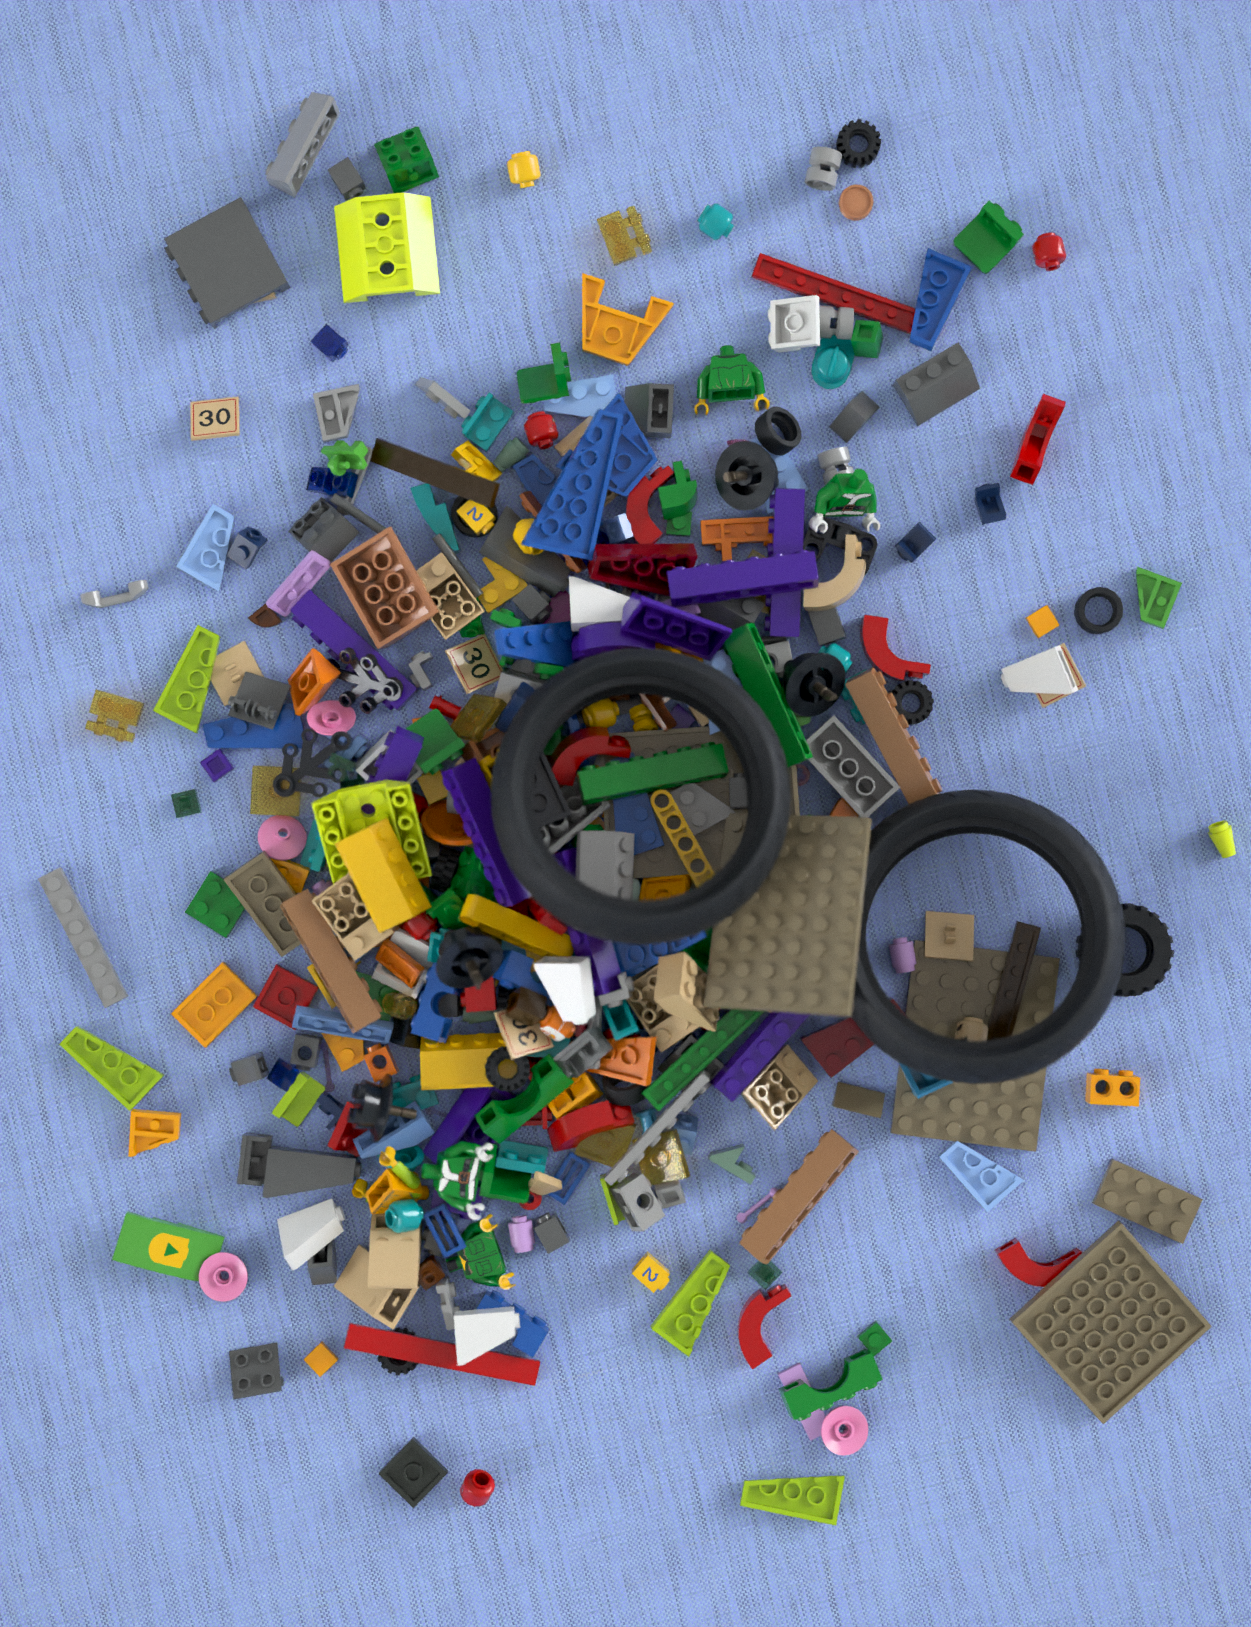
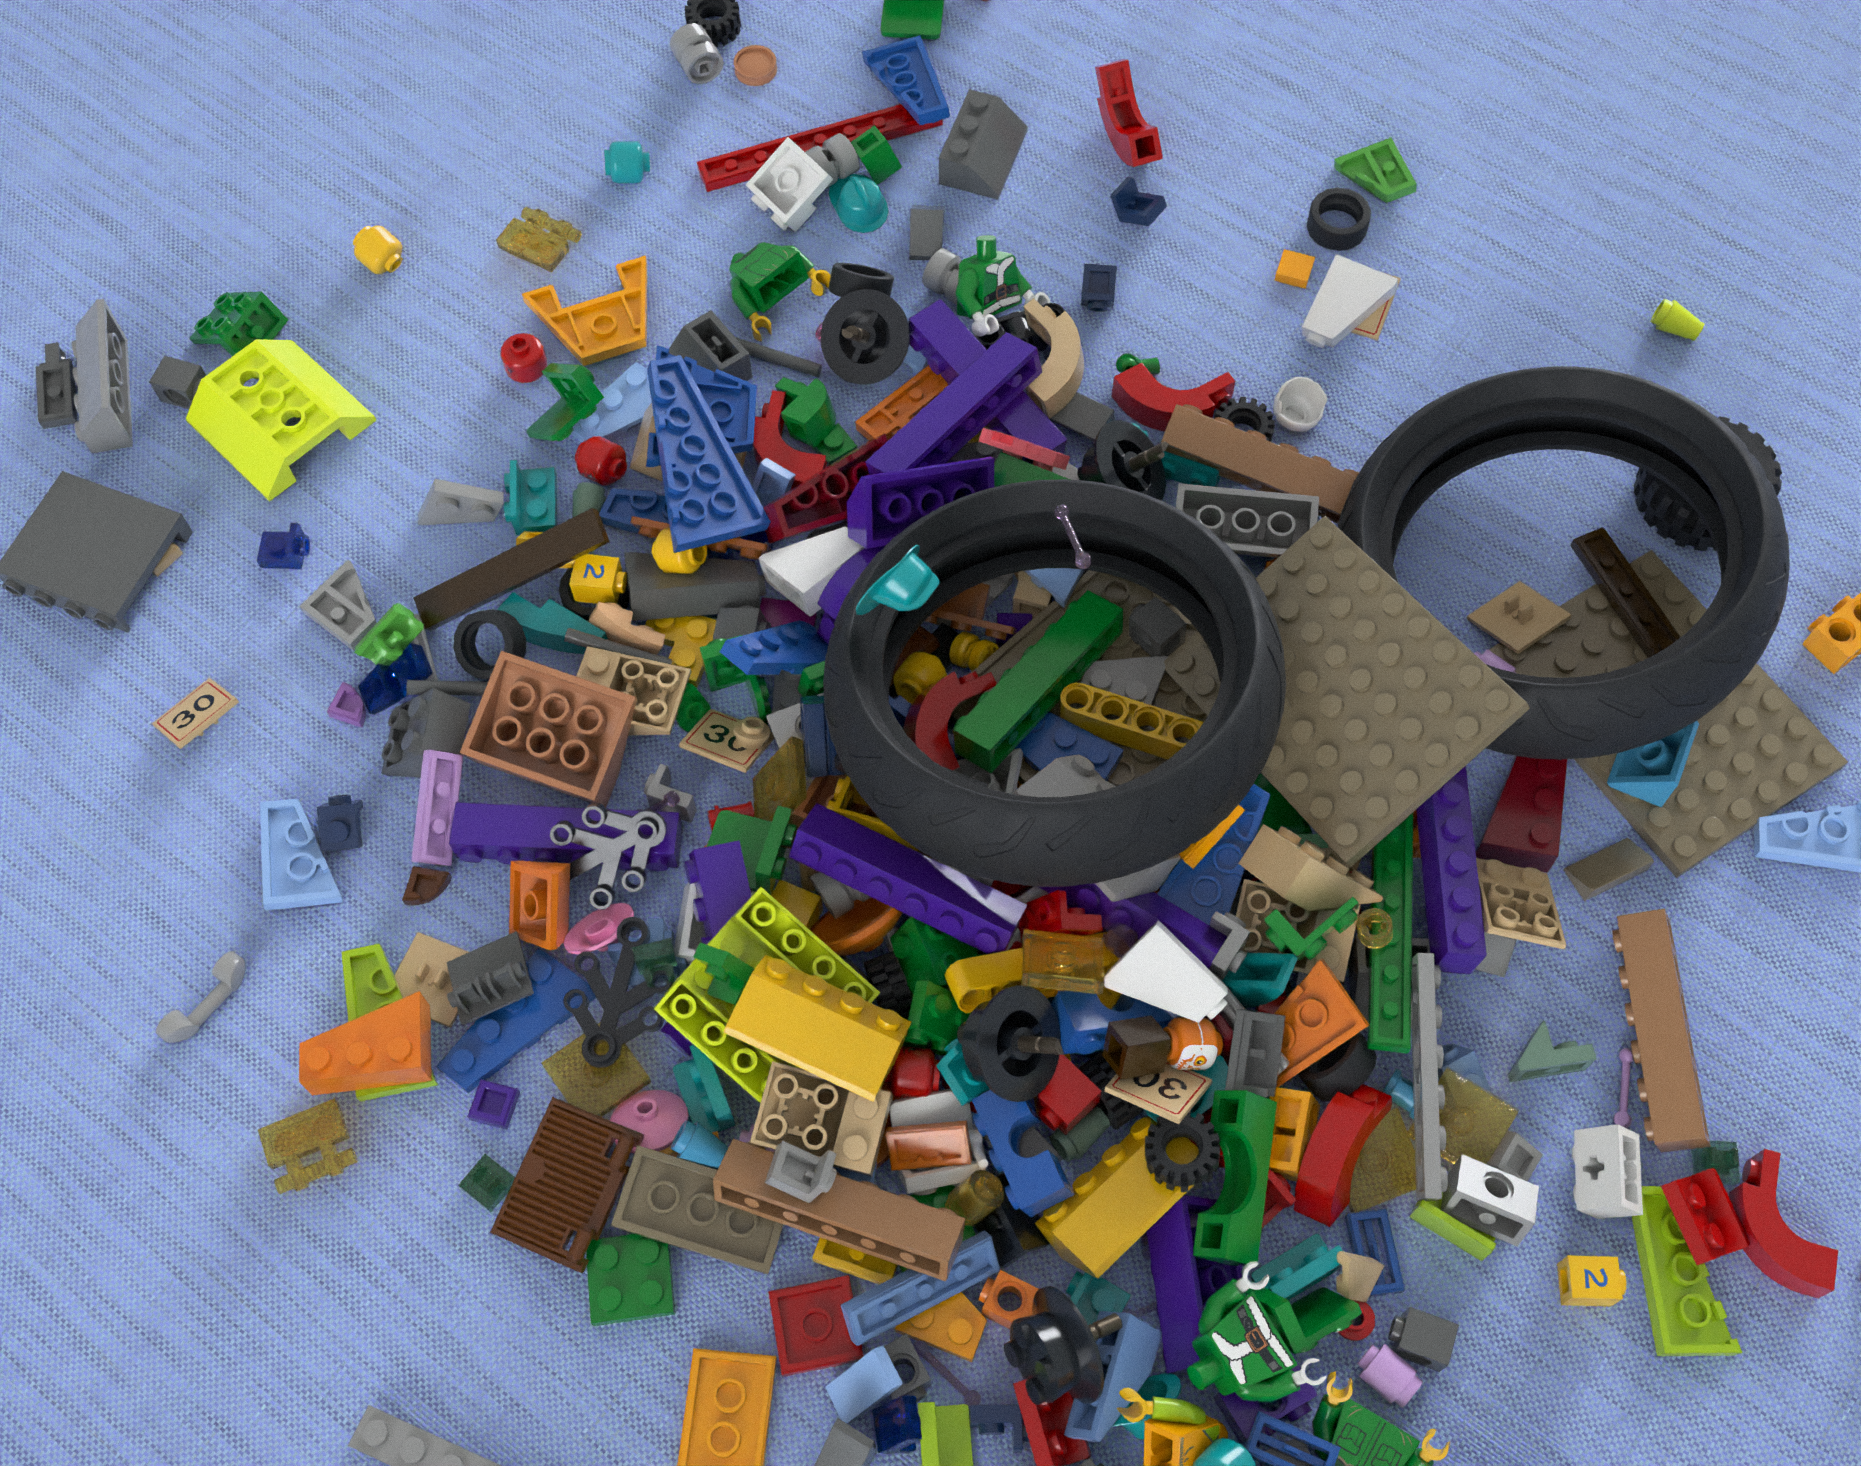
camera: 35 degrees left, 25 degrees down
none -> dark grey hinge [36,342,77,429]
none -> orange wedge [299,991,432,1096]
none -> medium lavender tile [327,682,366,728]
none -> black tyre [453,609,526,679]
none -> reddish brown window [490,1097,644,1273]
none -> red head [500,333,547,383]
none -> light nougat slope [588,602,665,655]
none -> clear purple hinge [637,791,680,811]
none -> dark azure cone [670,1120,728,1170]
none -> green bracket [693,943,754,1006]
none -> tan plate [733,717,771,749]
none -> dark grey bar [735,337,822,377]
none -> light grey bracket [765,1141,837,1203]
none -> light blue tile [825,1345,903,1424]
none -> teal piece [856,545,939,615]
none -> coral wing [979,428,1070,472]
none -> clear yellow plate [1021,929,1105,994]
none -> clear purple hinge [1054,504,1091,569]
none -> hinge [1103,922,1138,958]
none -> green arm [1116,353,1160,375]
none -> green bracket [1264,897,1359,961]
none -> white hair [1273,377,1327,432]
none -> clear yellow bush [1357,908,1393,949]
none -> white brick [1572,1124,1643,1219]
none -> red bracket [1661,1168,1750,1265]

